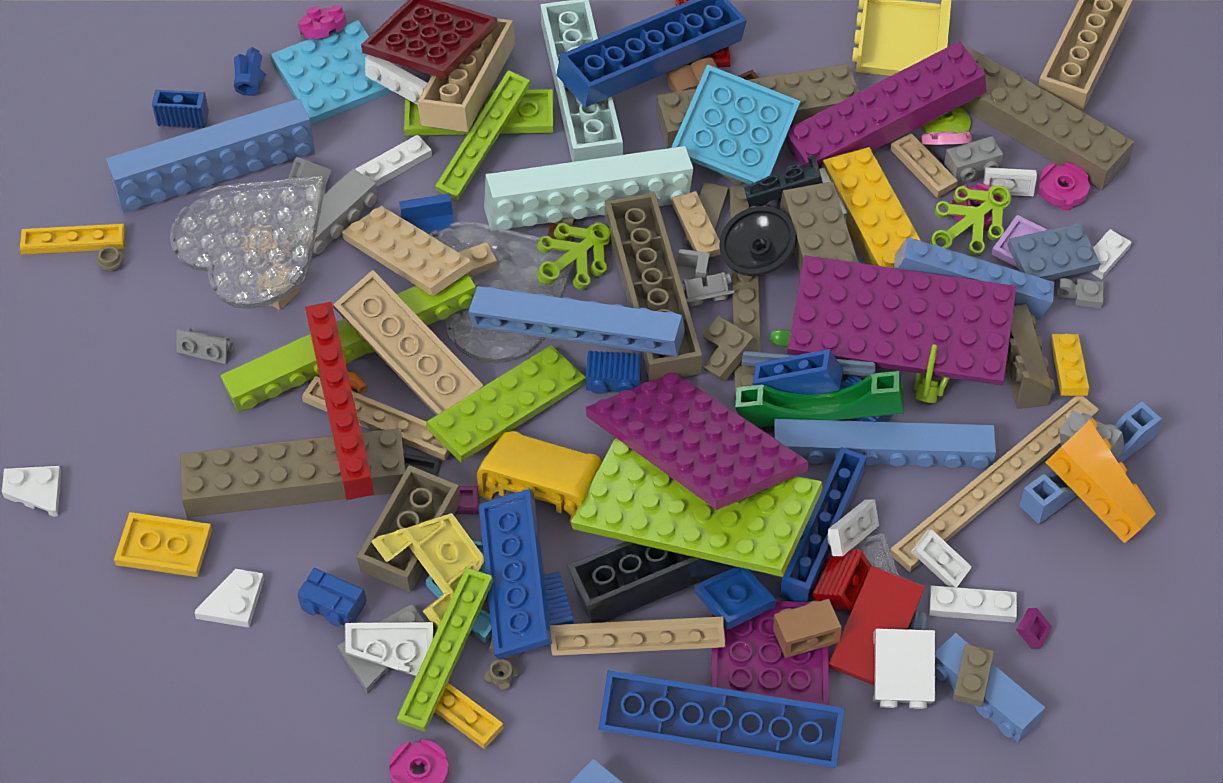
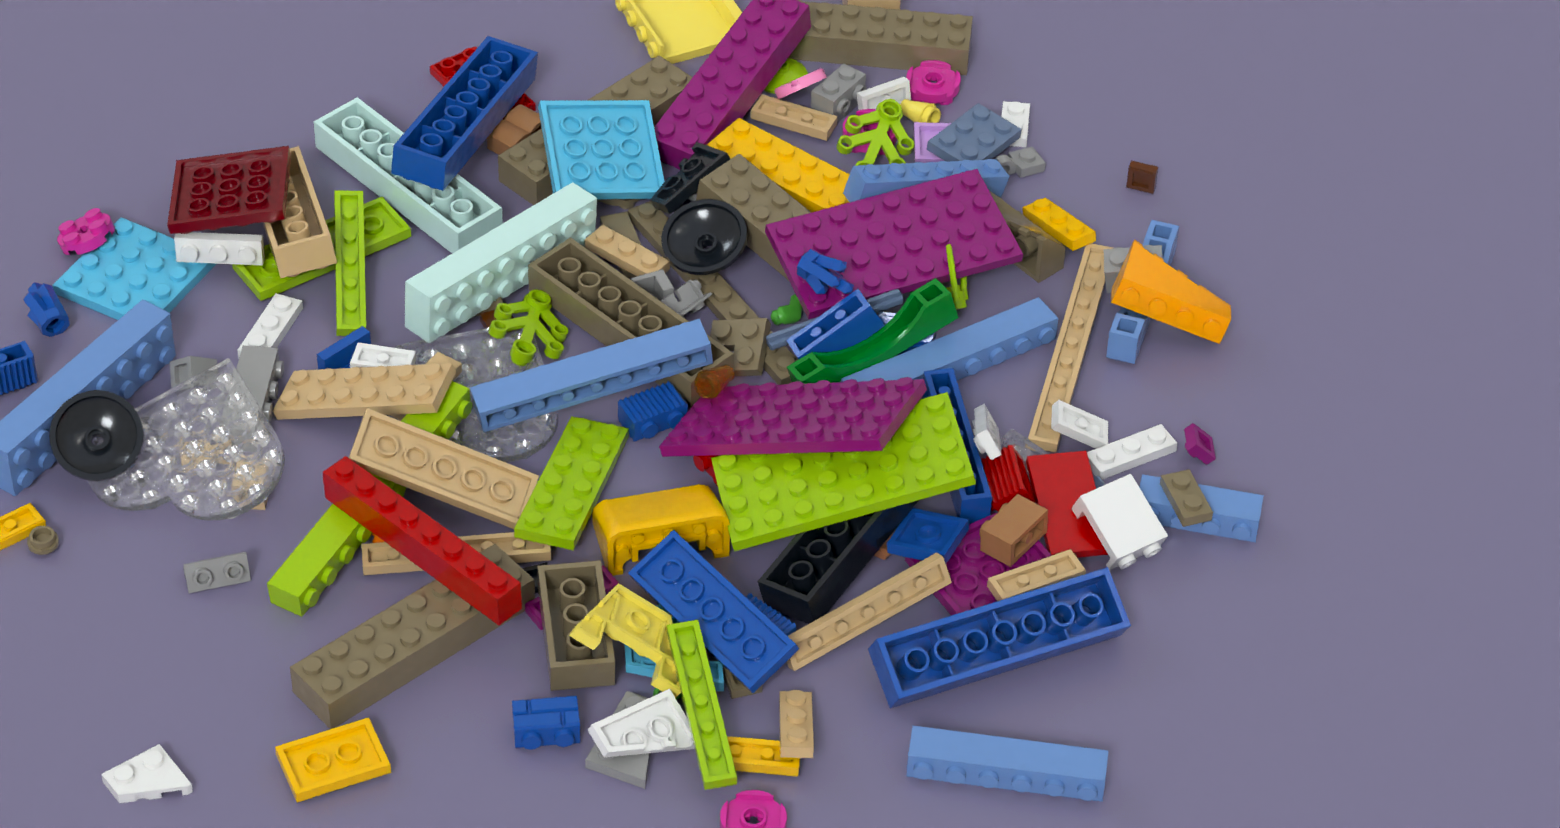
camera: 35 degrees left, 10 degrees down
white wing [194,569,264,628] -> none
dark tan plate [484,659,518,690] -> none
none -> black dish [49,390,143,481]
none -> white plate [350,343,416,368]
none -> clear orange cone [694,365,734,398]
none -> tan plate [779,690,814,758]
none -> blue rock [797,249,854,295]
none -> light yellow cone [900,99,941,123]
none -> tan plate [987,549,1086,601]
none -> reddish brown tile [1126,160,1158,194]

